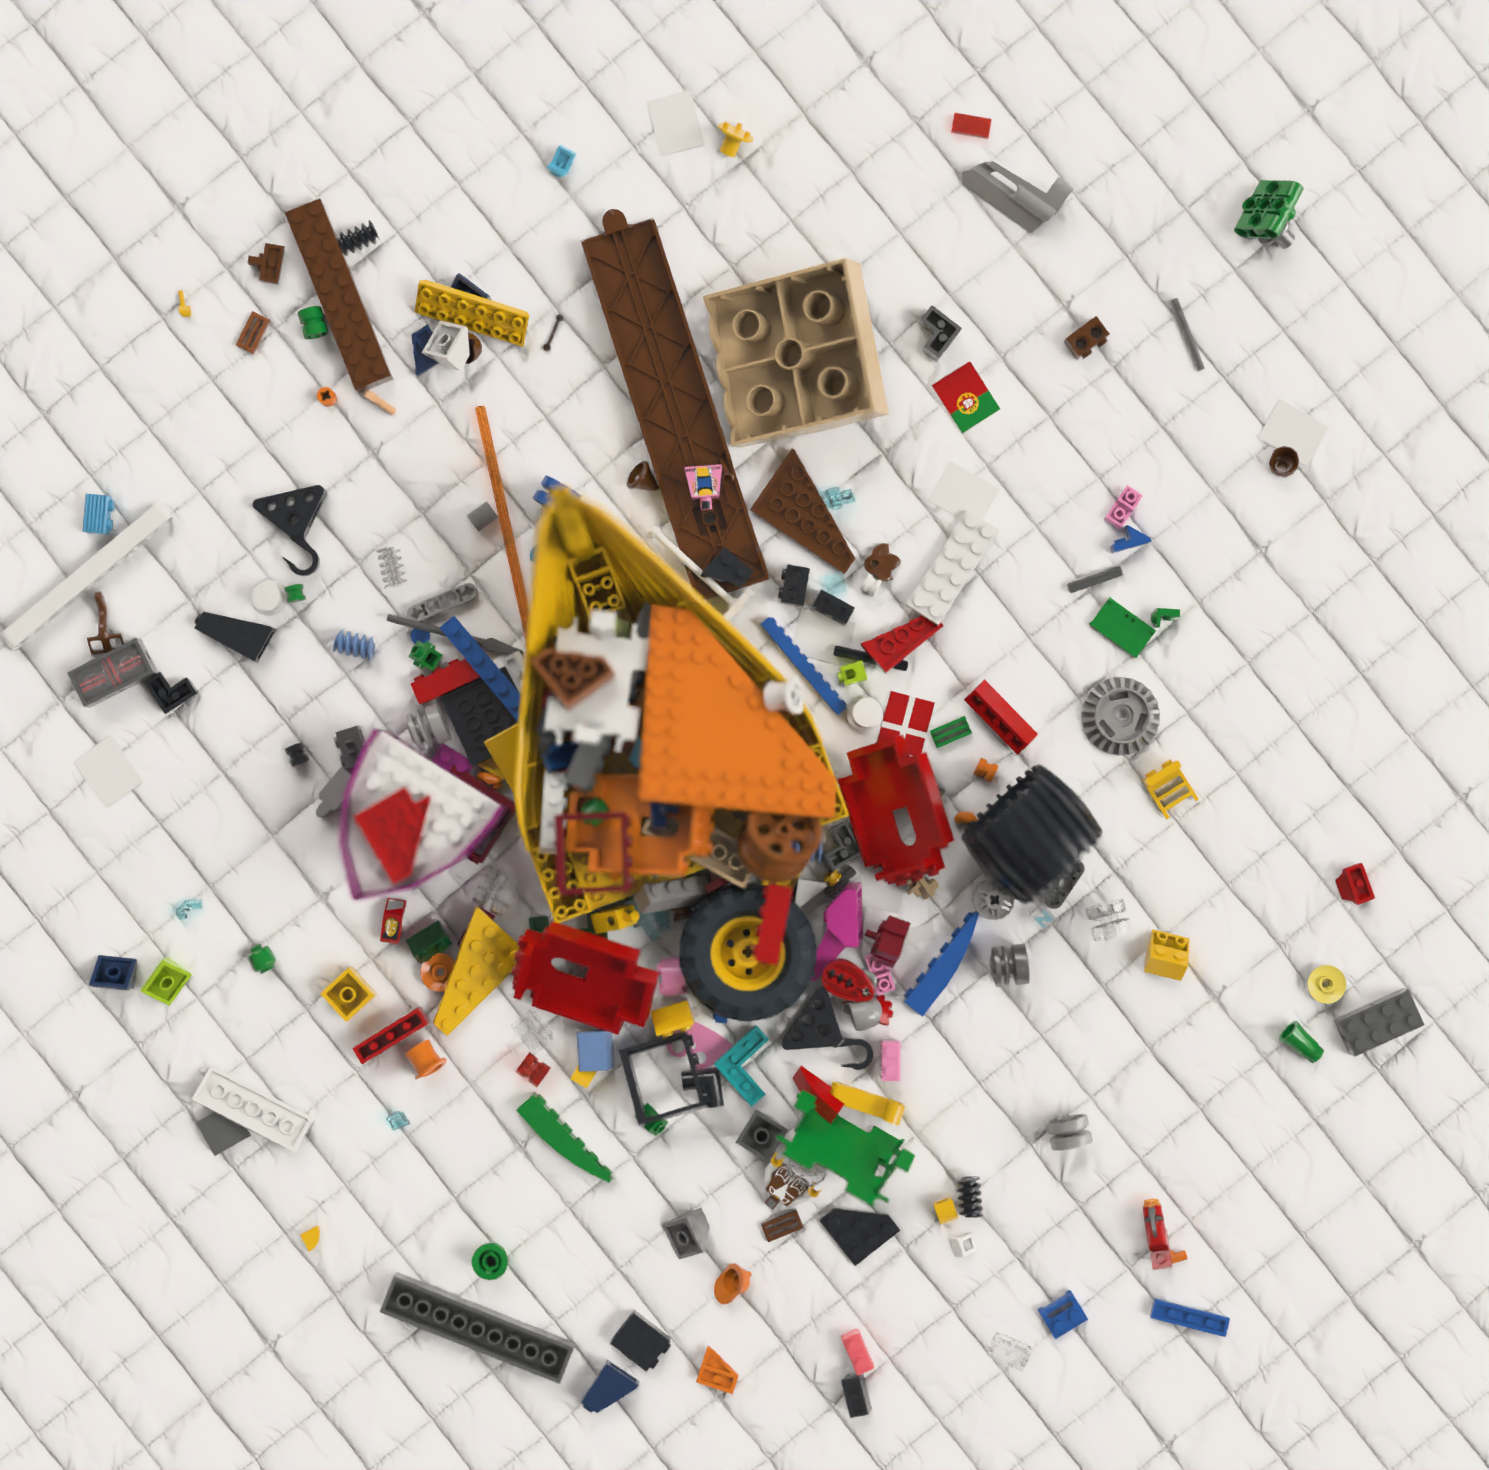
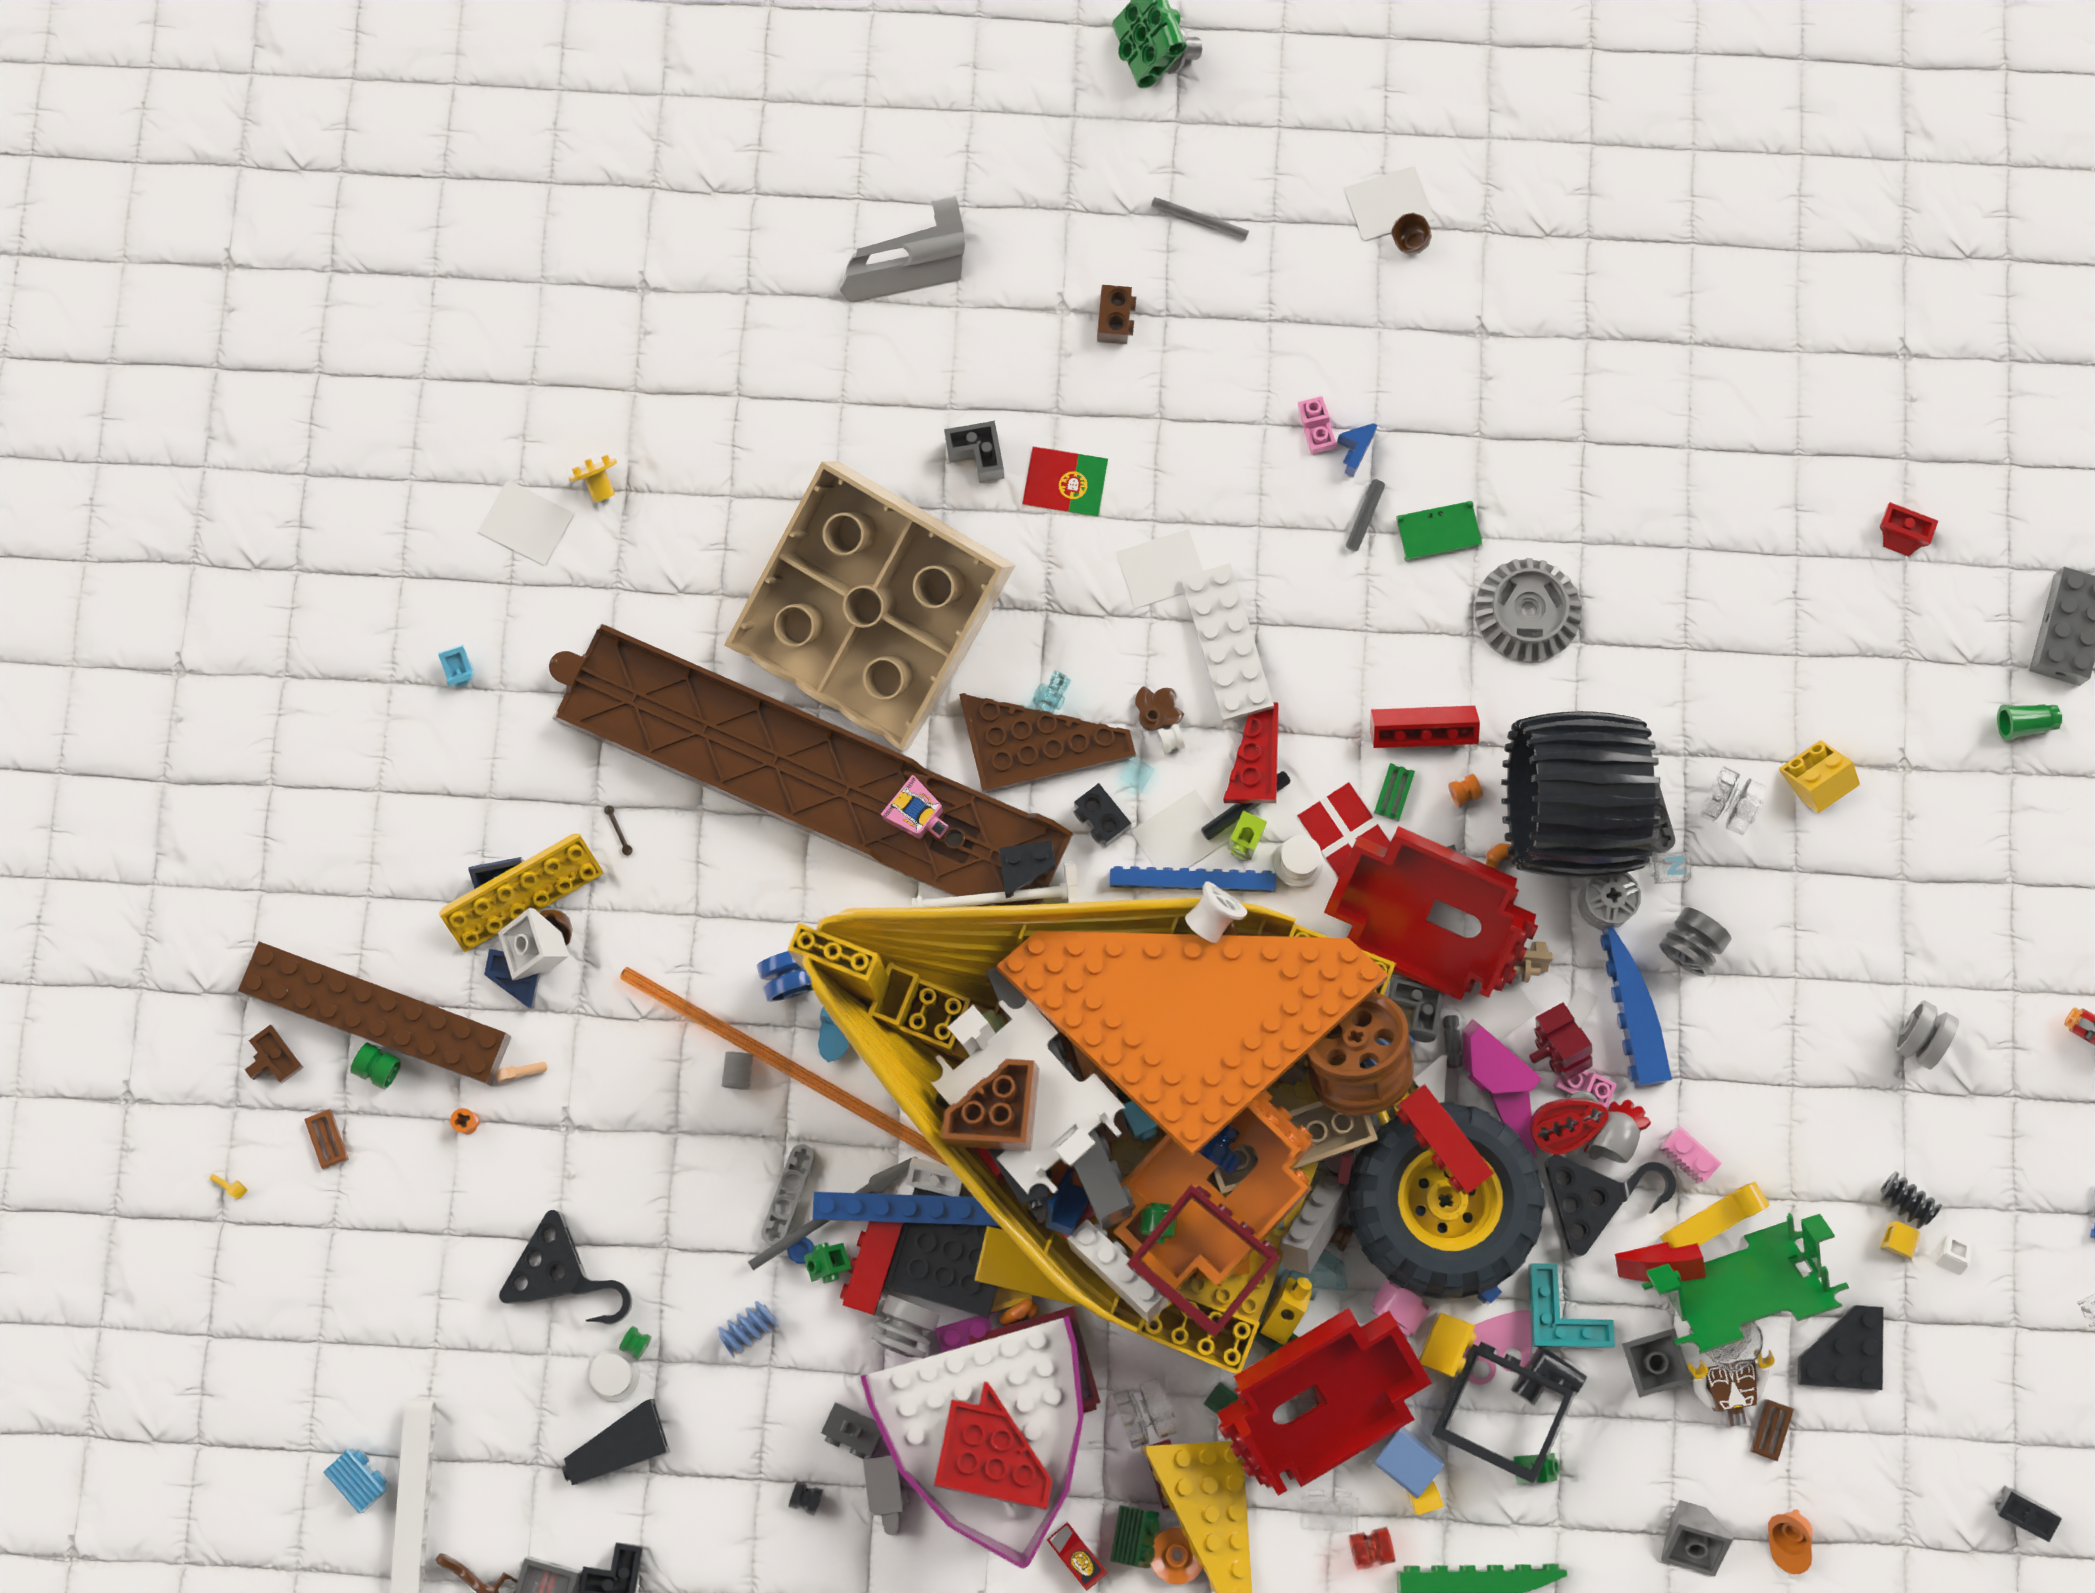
camera: 45 degrees left, 10 degrees down
black piece [337,220,380,256] -> none
clear piece [376,547,407,589] -> none
reddish brown hat [626,461,659,491] -> none
black brick [812,589,855,626] -> none
yellow bush [823,869,842,887] -> none
coral brick [841,1329,874,1376] -> none
clear red tile [951,112,992,139] -> none
yellow plate [1141,759,1199,820] -> none
green bracket [1151,608,1180,628] -> none
light yellow dish [1307,965,1346,1004] -> none

